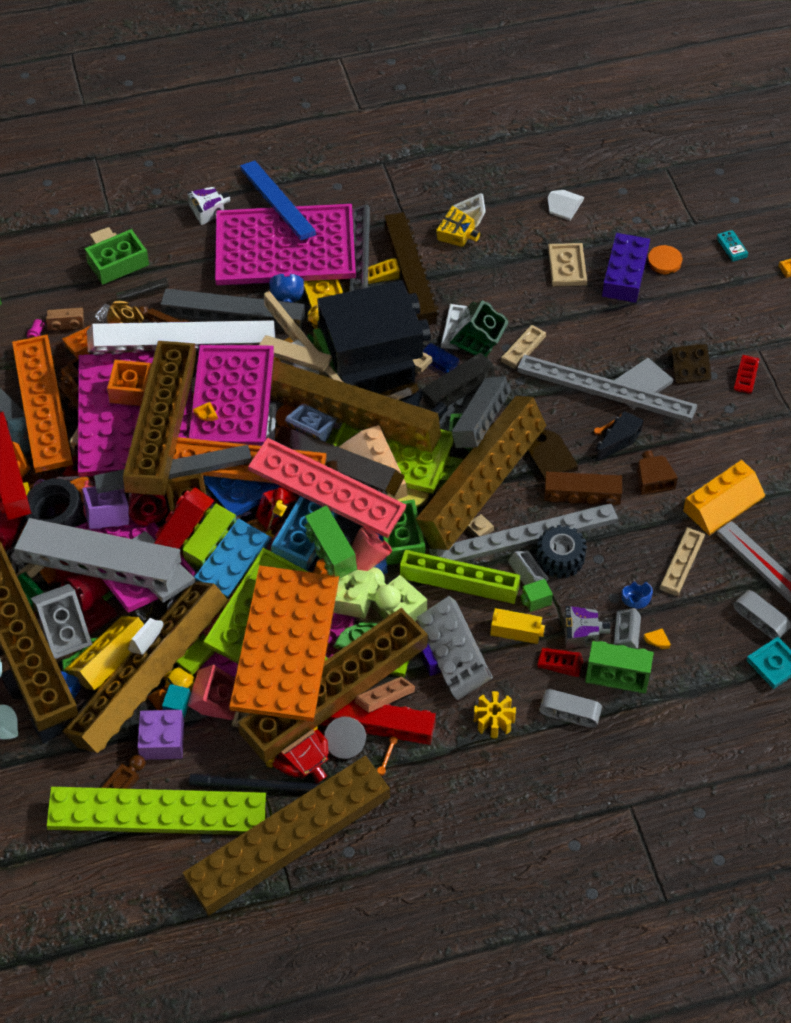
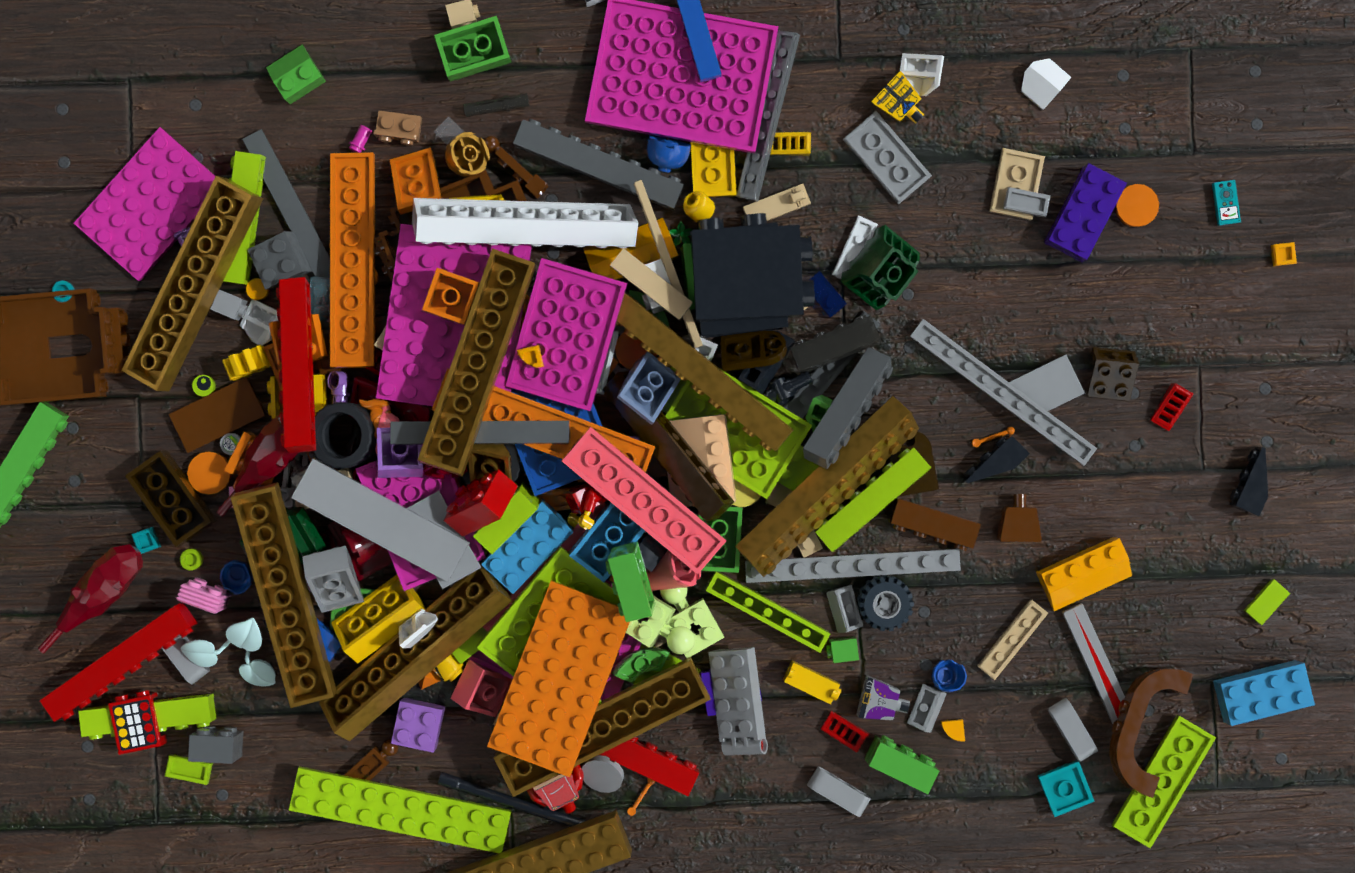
camera: 15 degrees right, 35 degrees up
teal panel [162,684,191,719] -> none
nougat tile [355,677,415,712] -> none
dark brown brick [384,212,439,325] -> none
yellow gear [474,691,516,738] -> none
tan tile [501,325,546,370] -> none
none -> lime brick [815,448,931,552]
none -> light grey tile [843,111,932,205]
none -> light grey tile [1003,187,1051,217]

